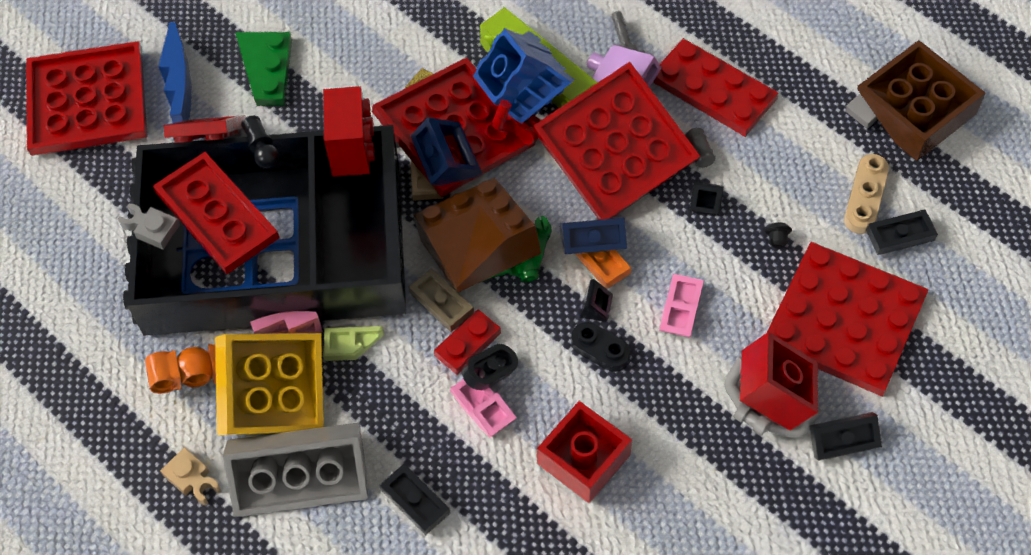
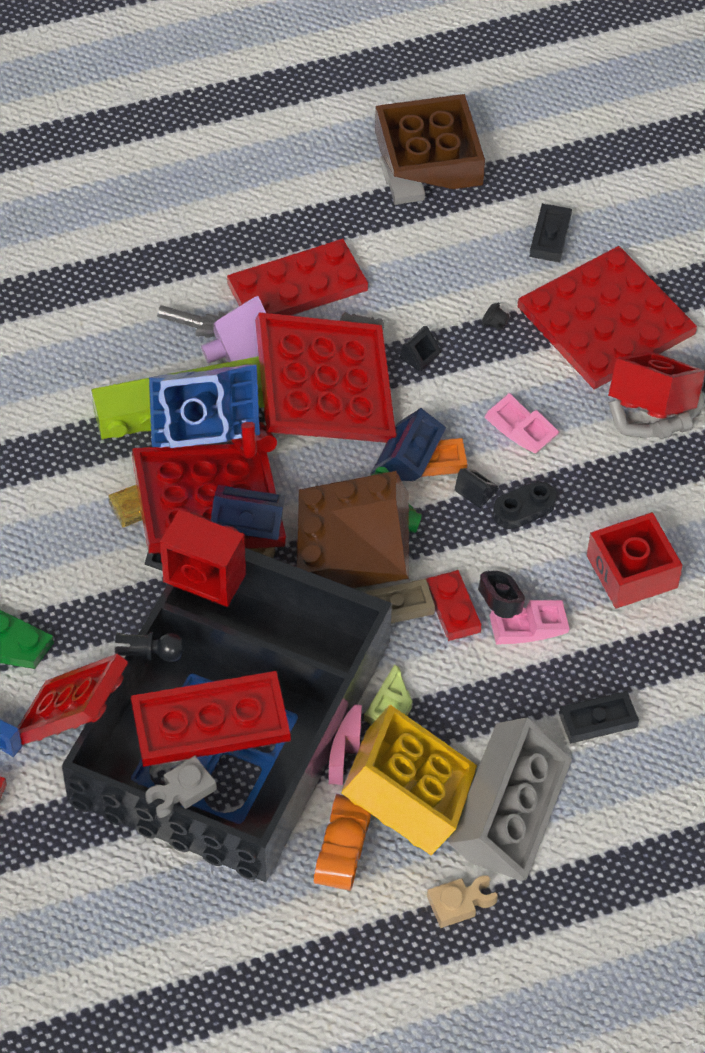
camera: 65 degrees left, 5 degrees down
tan plate [844,154,889,234] -> none

